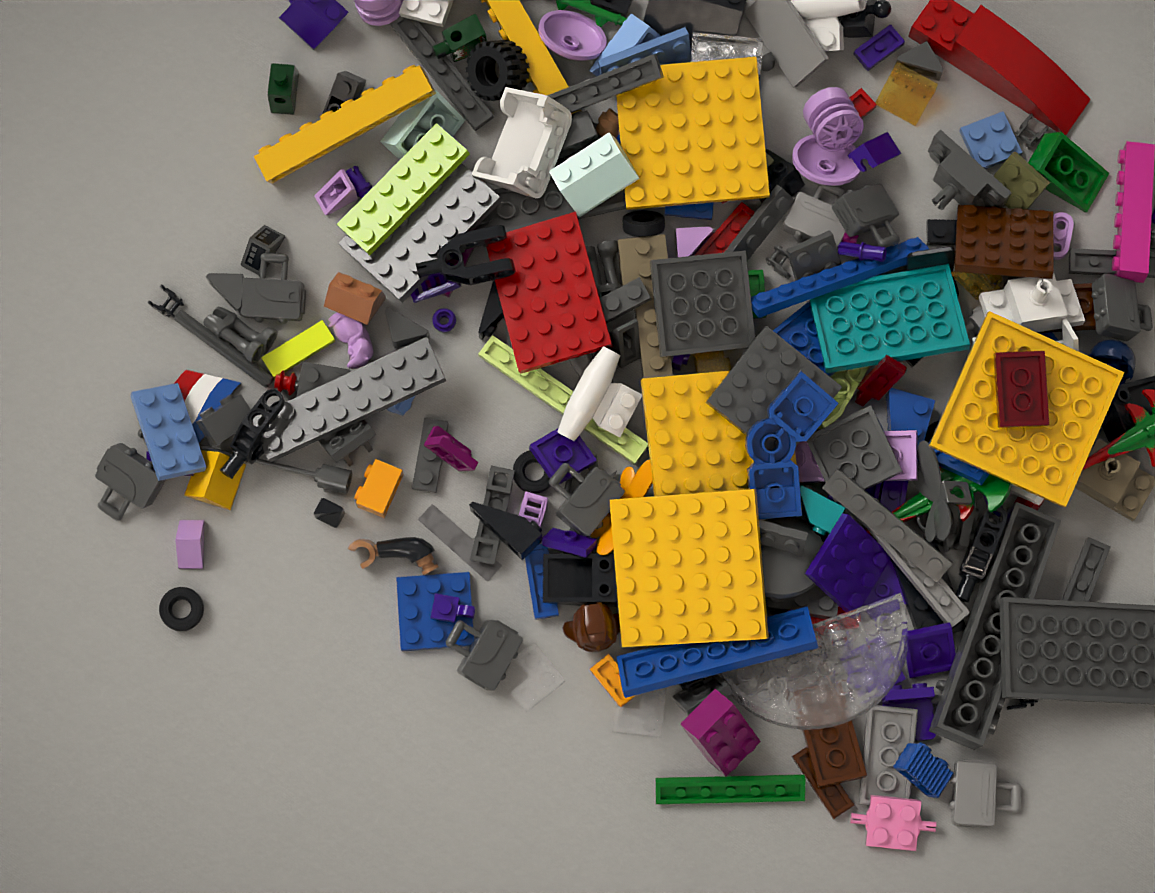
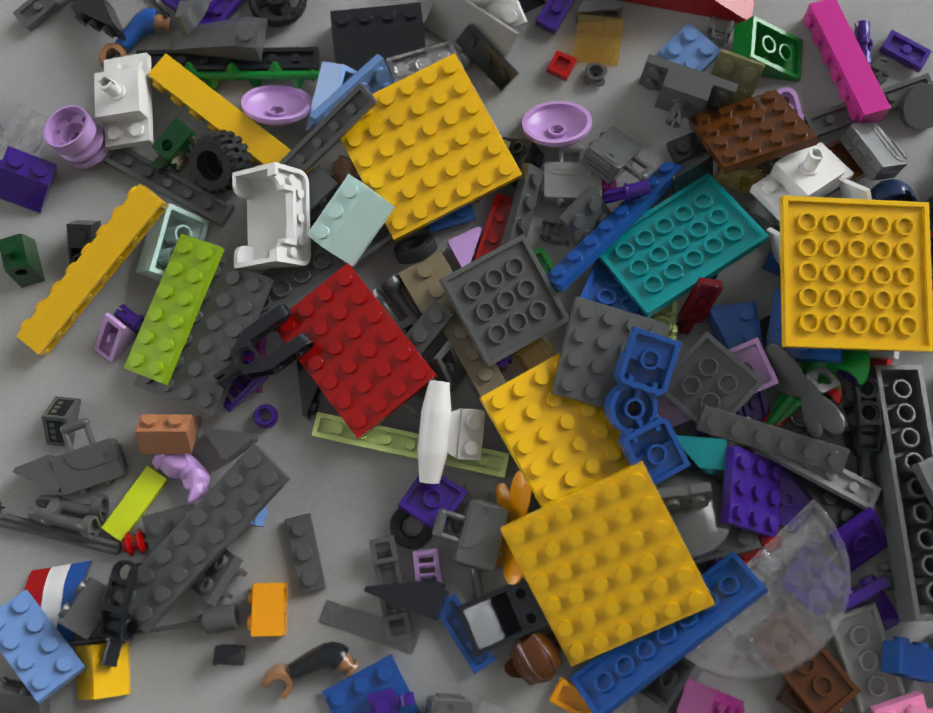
camera: 25 degrees left, 0 degrees up
magenta bracket [424,426,479,472] -> none
dark purple plate [542,528,597,557] -> none
lavender wheel [803,87,864,151] -> none
dark purple hinge [847,132,902,172] -> none
dark red plate [993,351,1049,428] -> none
none -> black plate [455,23,519,91]
none -> dark grey plate [583,63,608,87]

